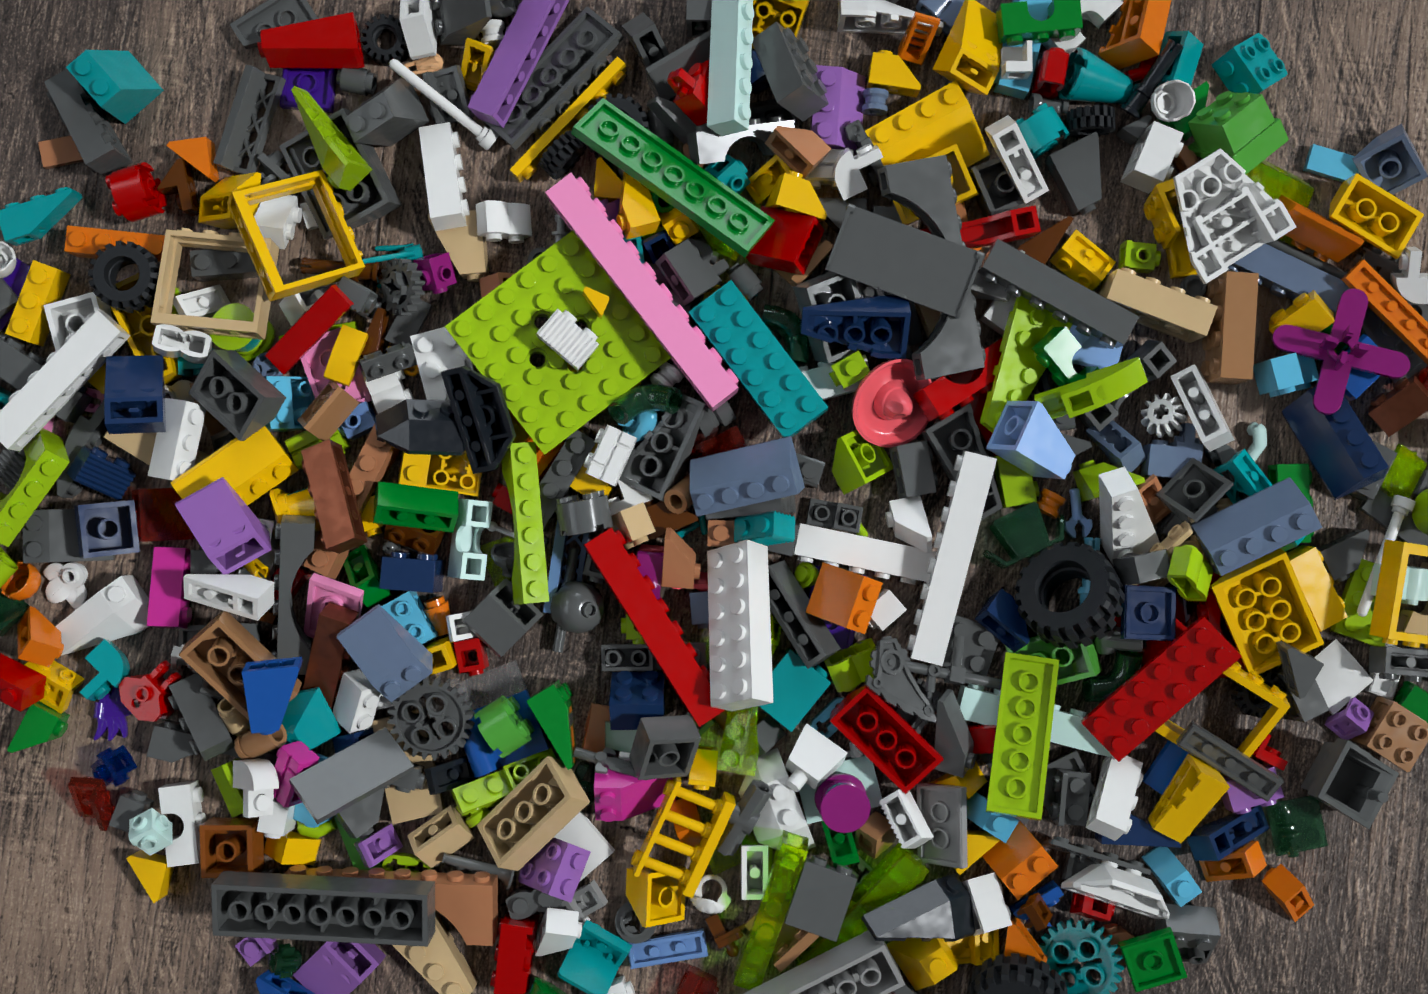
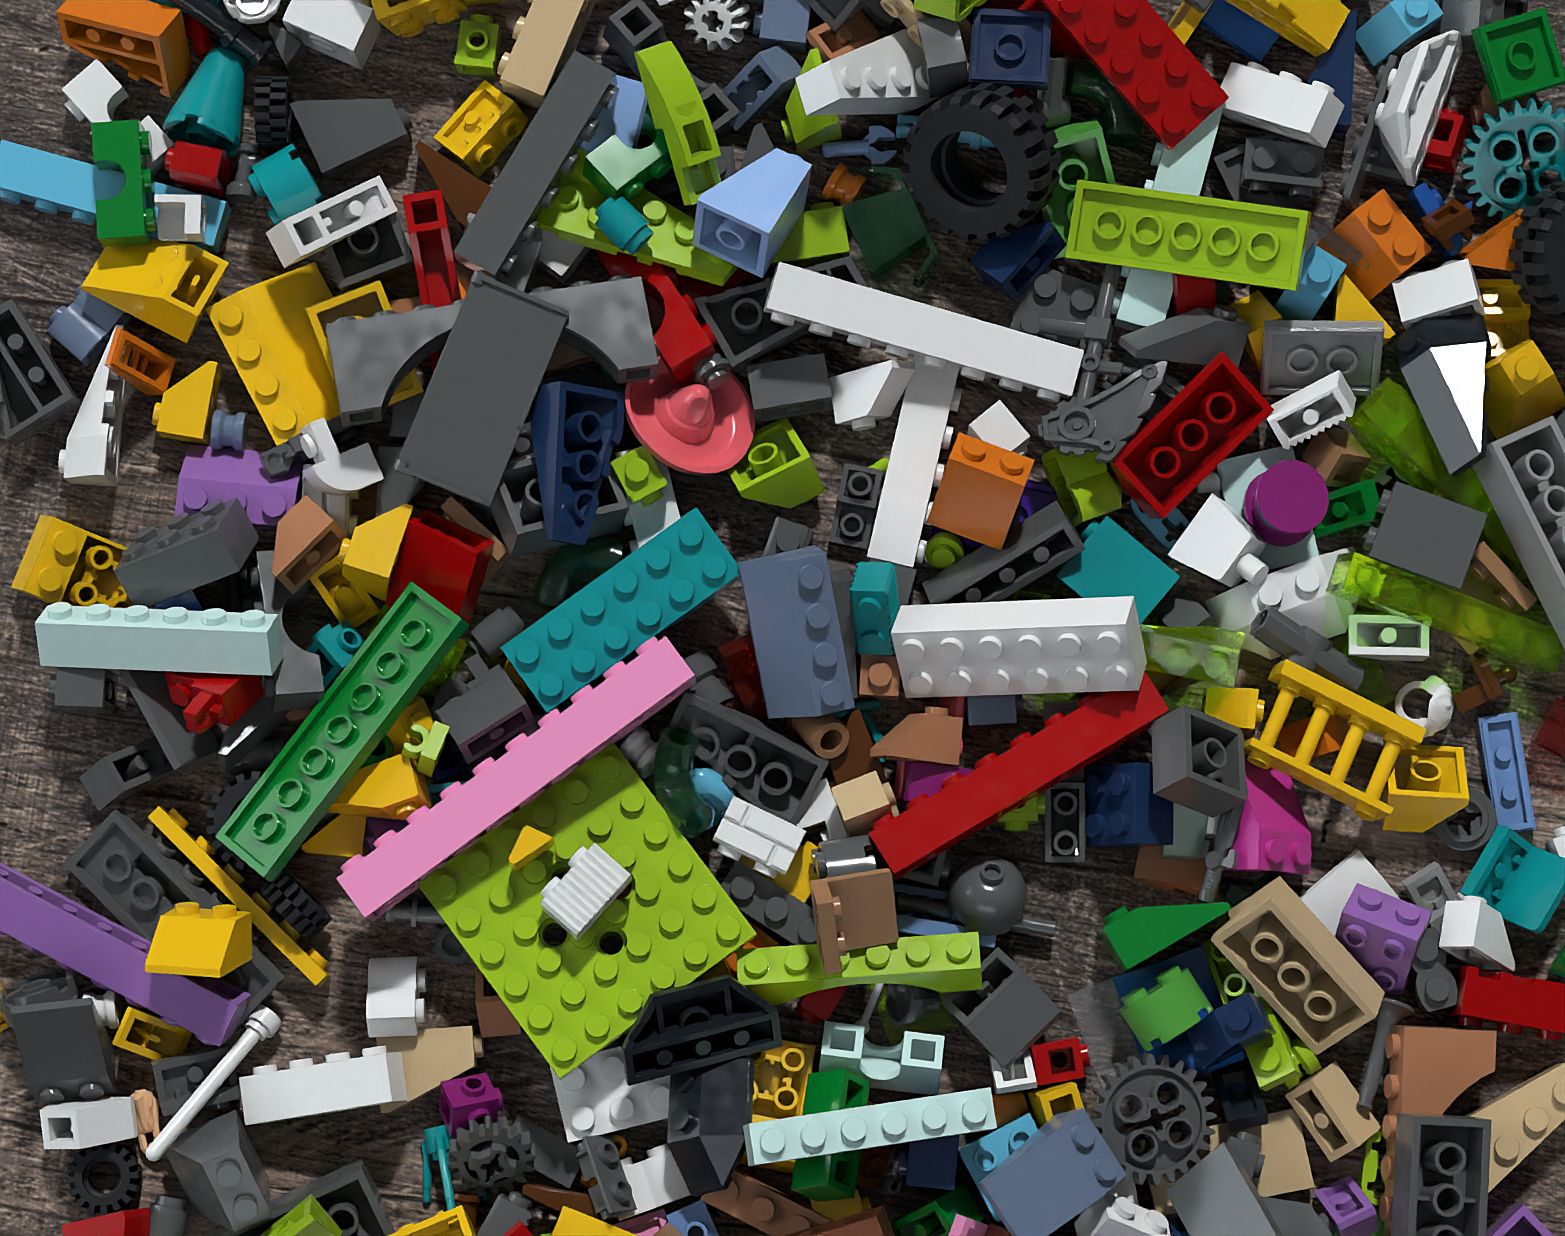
camera: 85 degrees left, 5 degrees down
none -> yellow slope [145,902,252,978]
none -> lime tile [401,721,450,777]
none -> teal brick [595,197,654,255]
none -> dark grey plate [693,353,732,389]
none -> light aqua brick [743,1087,997,1166]
none -> medium nougat bracket [810,868,899,975]
none -> dark blue slope [1186,992,1276,1070]
none -> dark grey piece [1276,194,1369,270]

